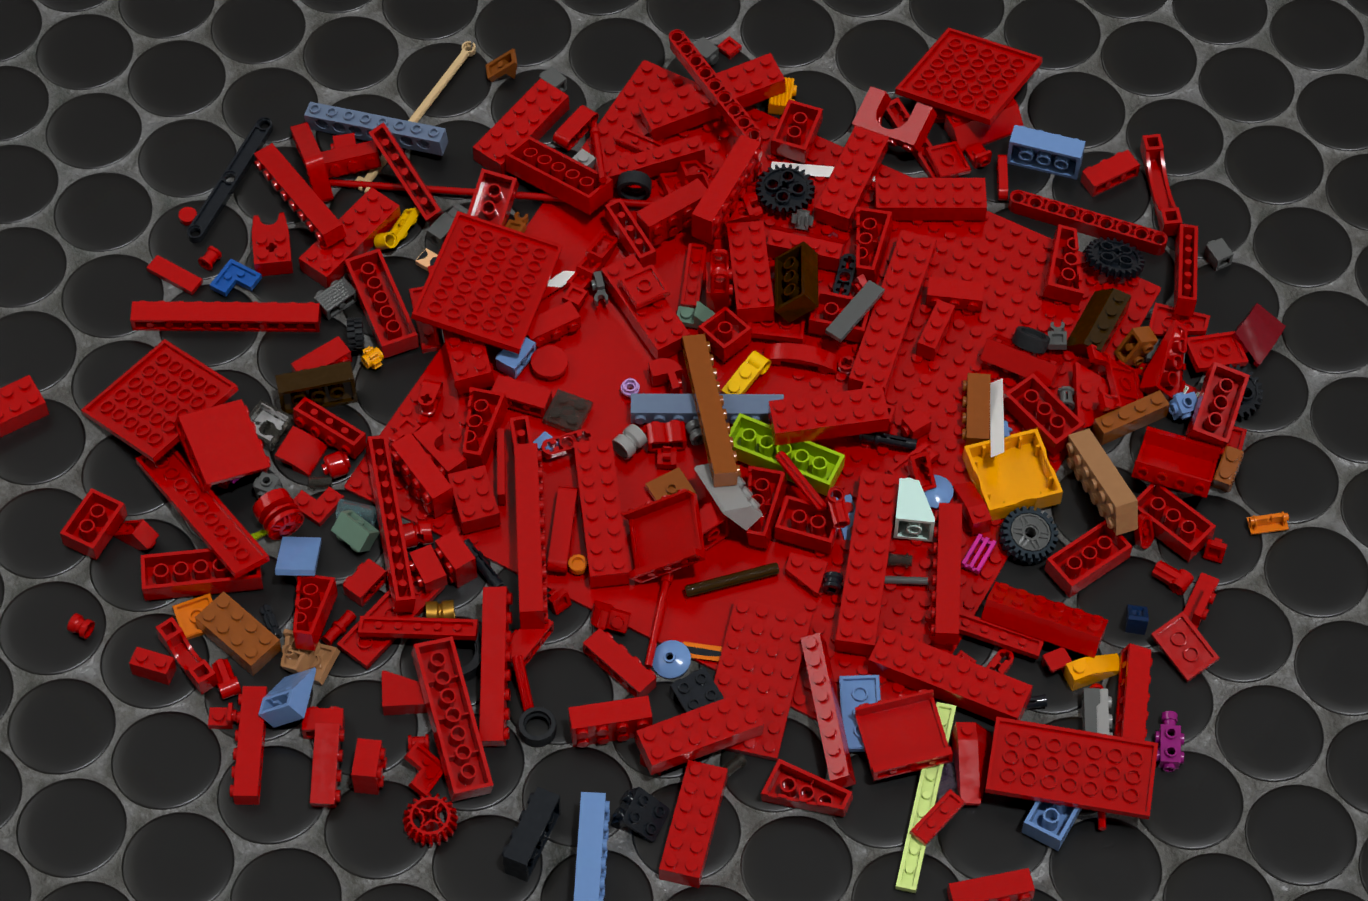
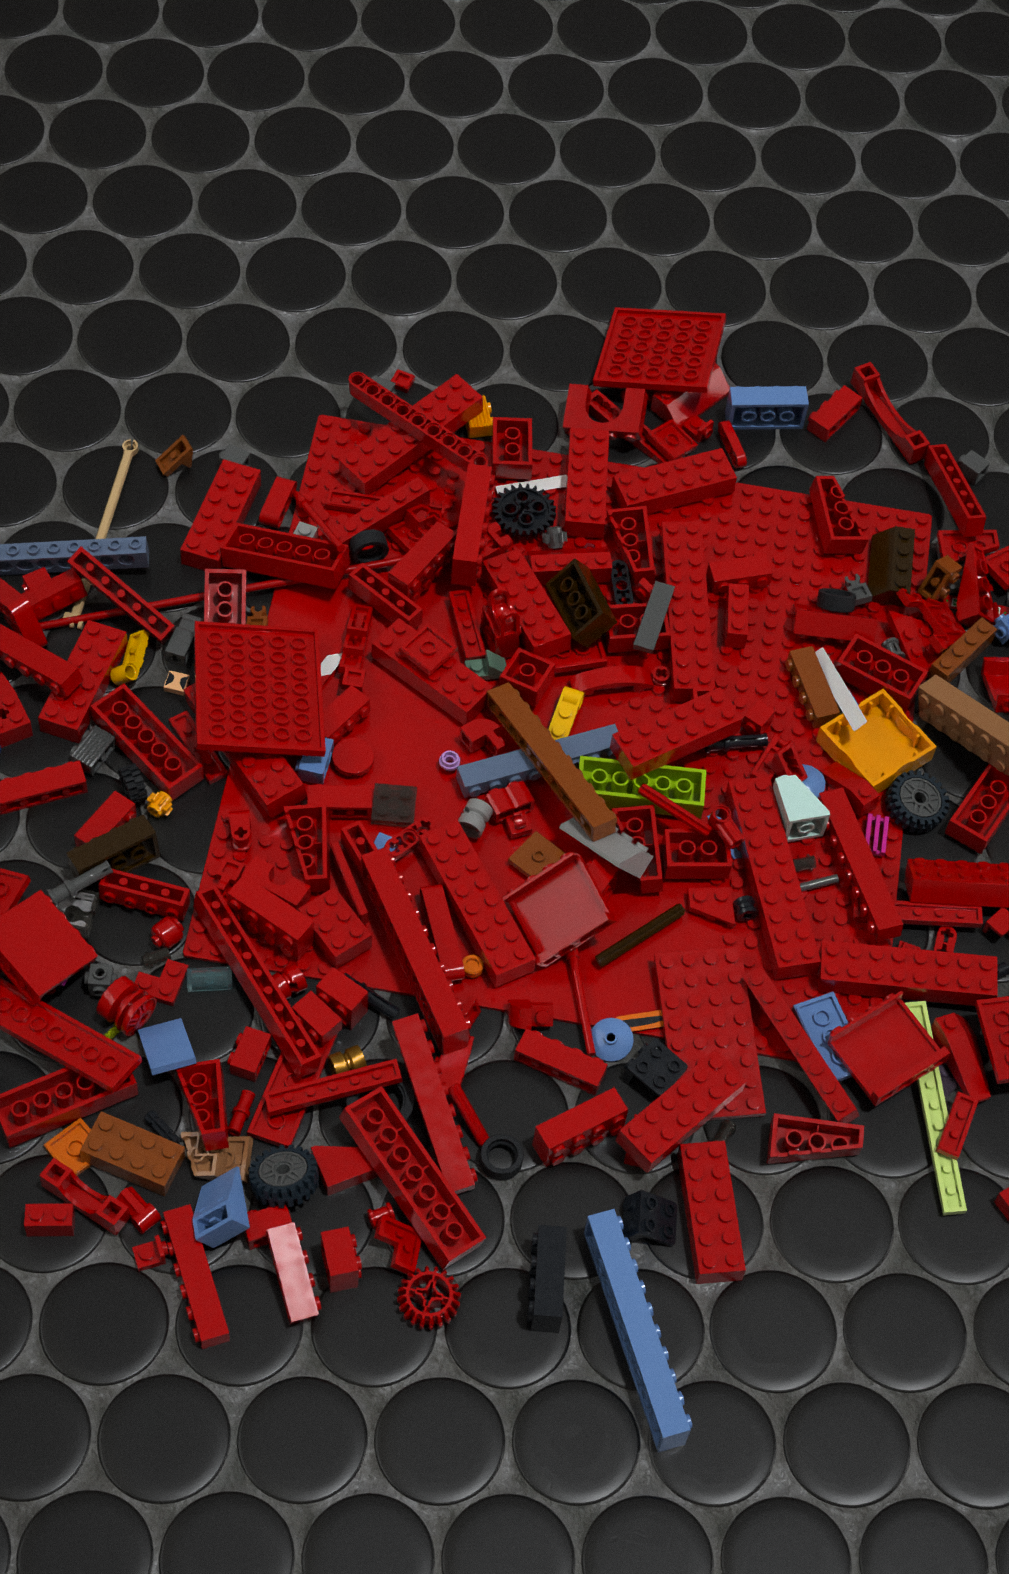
camera: 25 degrees left, 0 degrees up
red slope [274,426,328,477] -> none
sand green brick [331,510,380,553] -> none
dark grey plate [591,271,608,306] -> none
dark grey wheel [685,419,704,446] -> none
red beam [1008,190,1168,255] -> none
black gear [1084,237,1145,280] -> none
none -> dark grey pin [47,860,113,907]
none -> black wheel [249,1145,319,1208]

